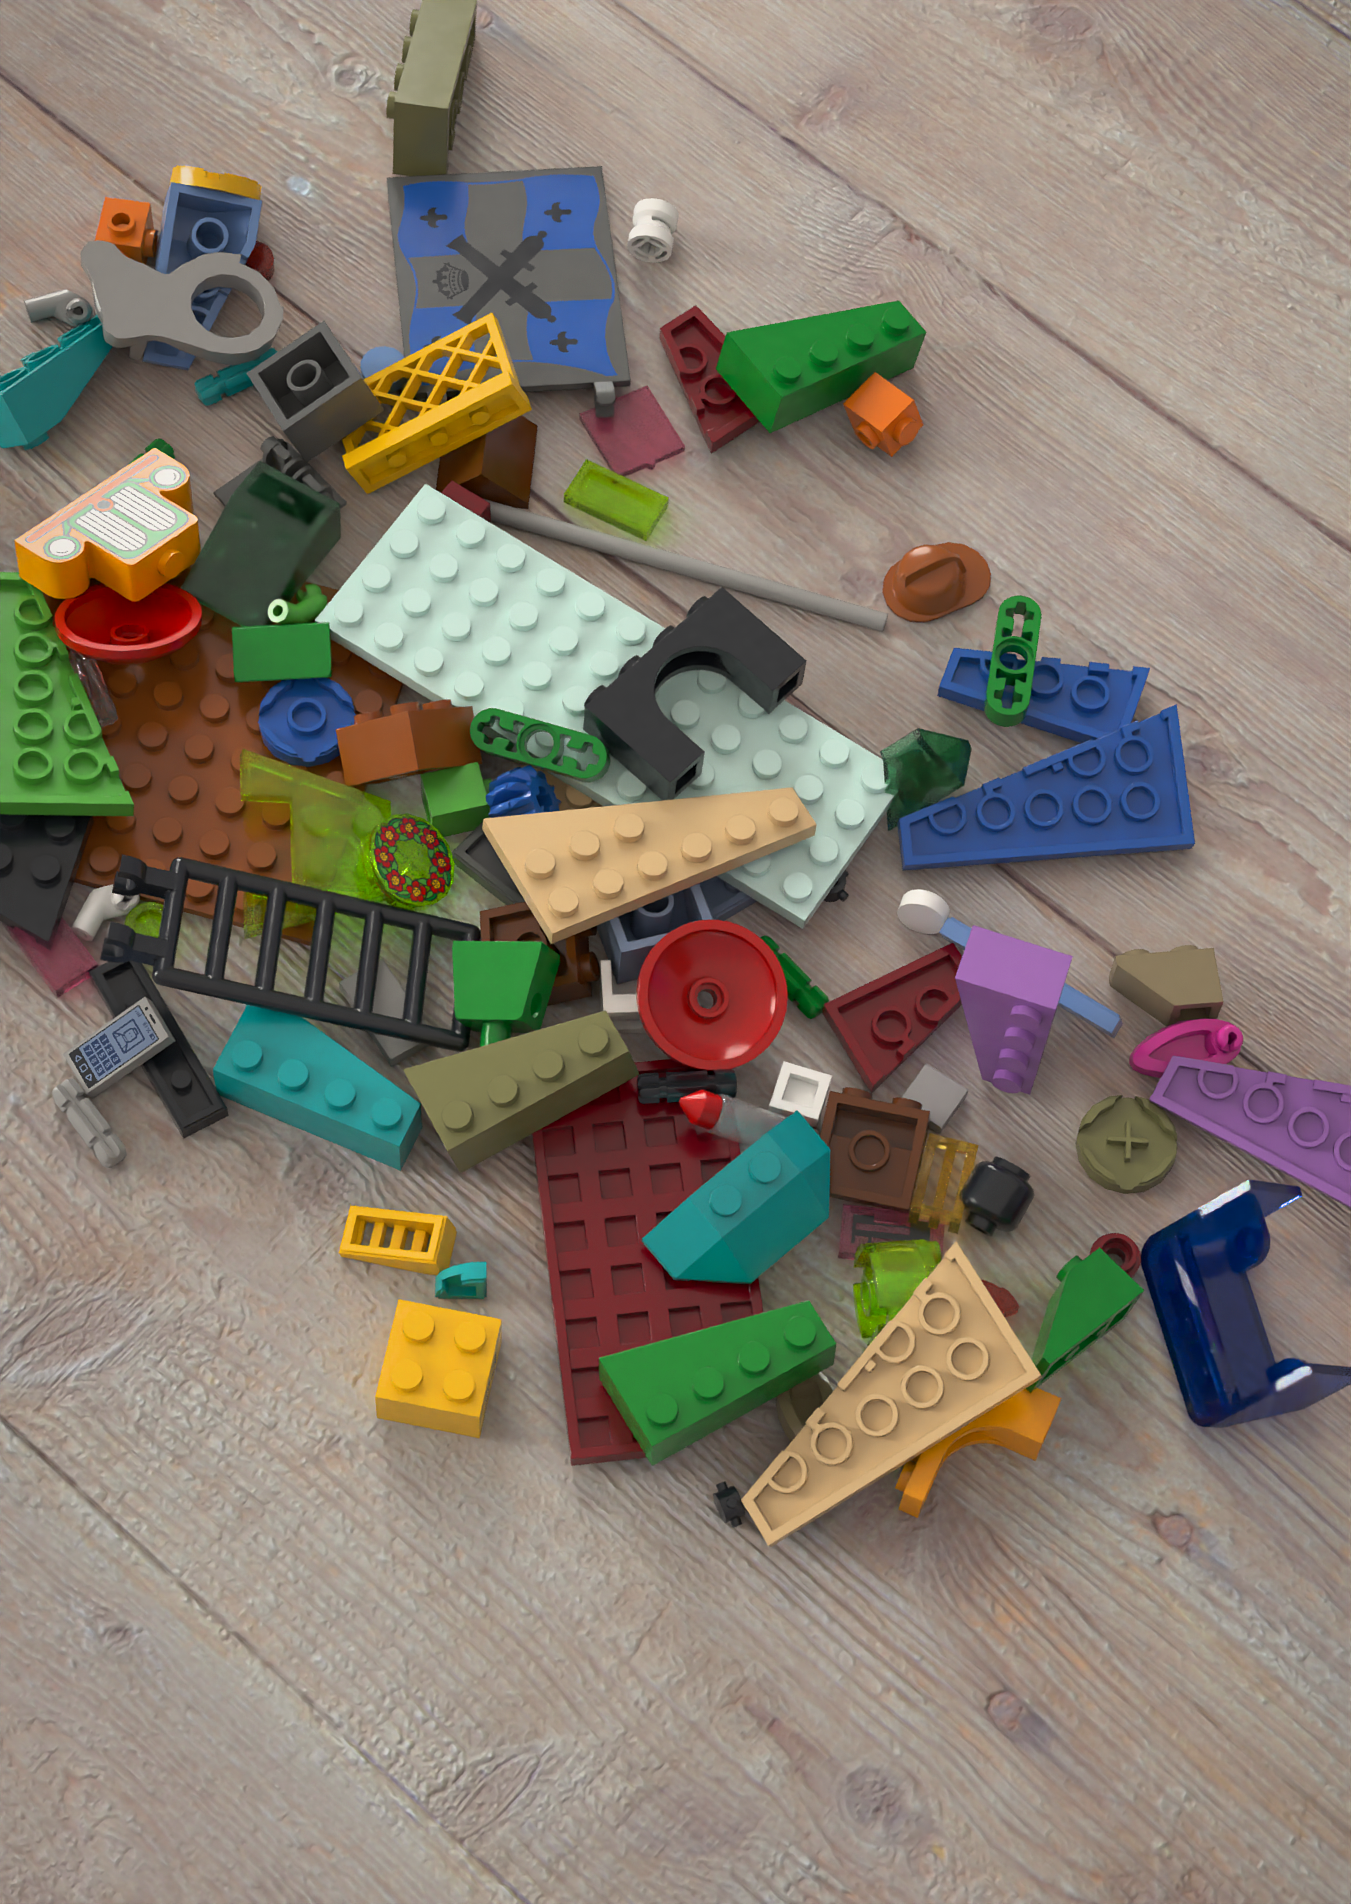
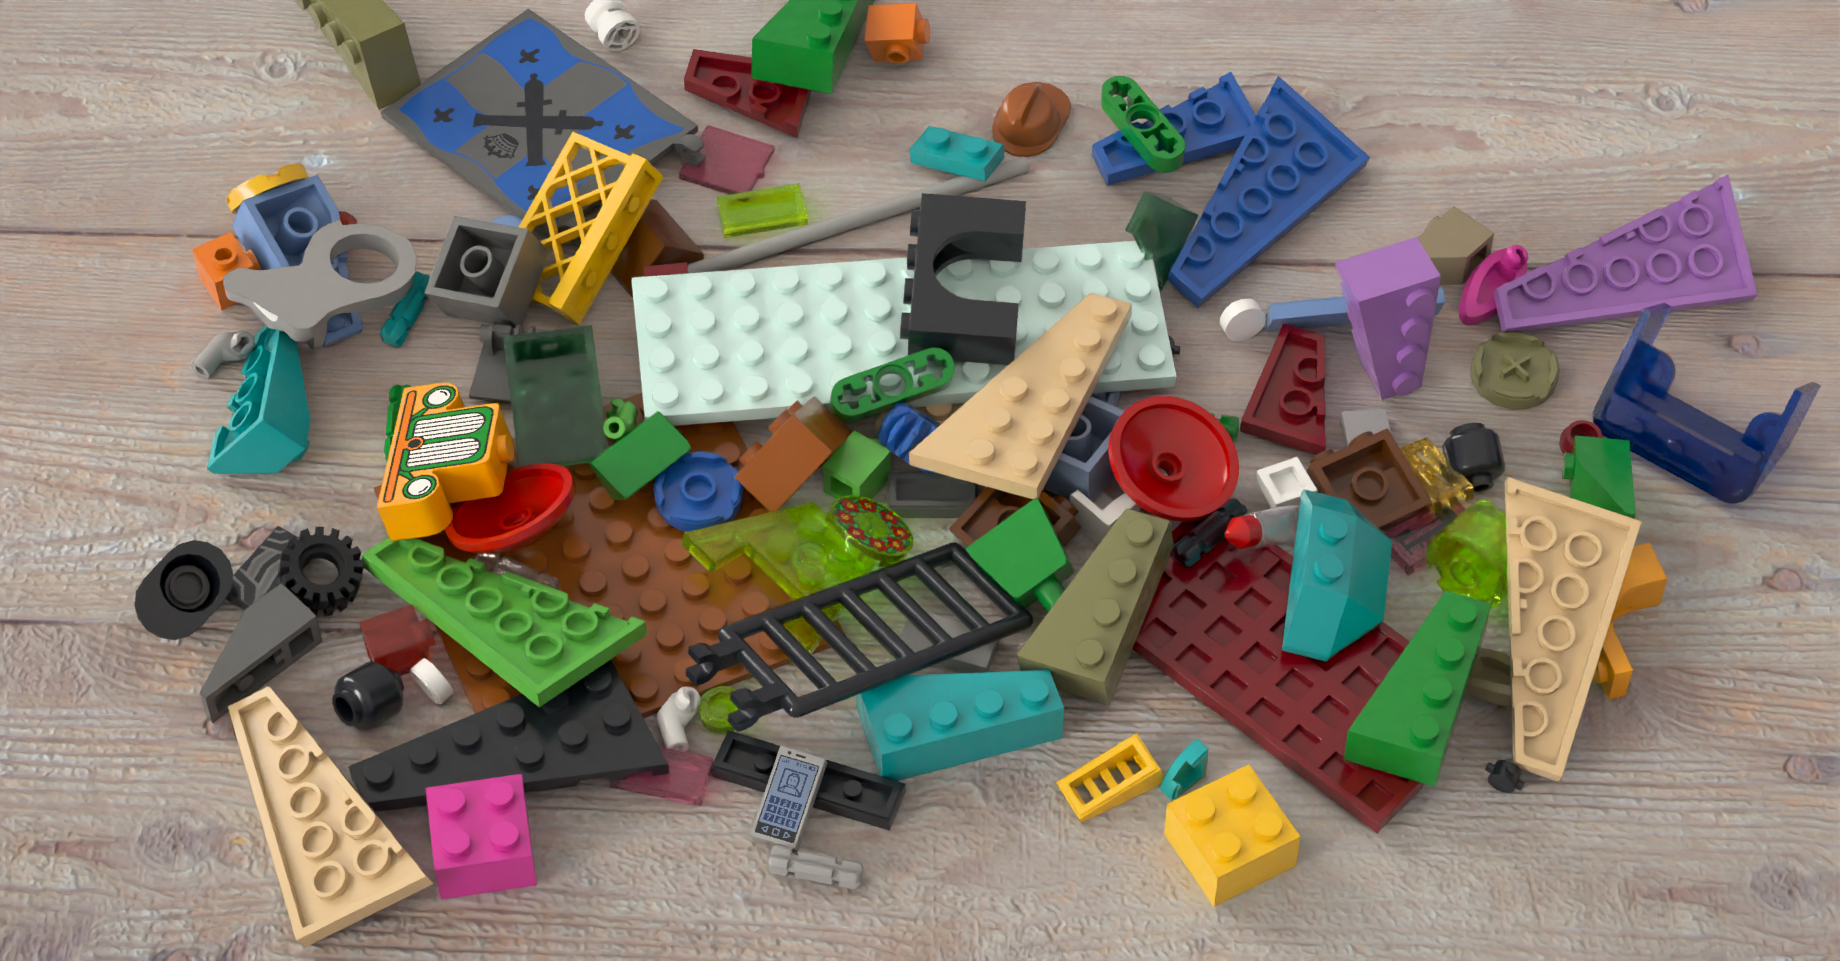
camera: 35 degrees left, 10 degrees down
none -> teal plate [909,126,1005,182]

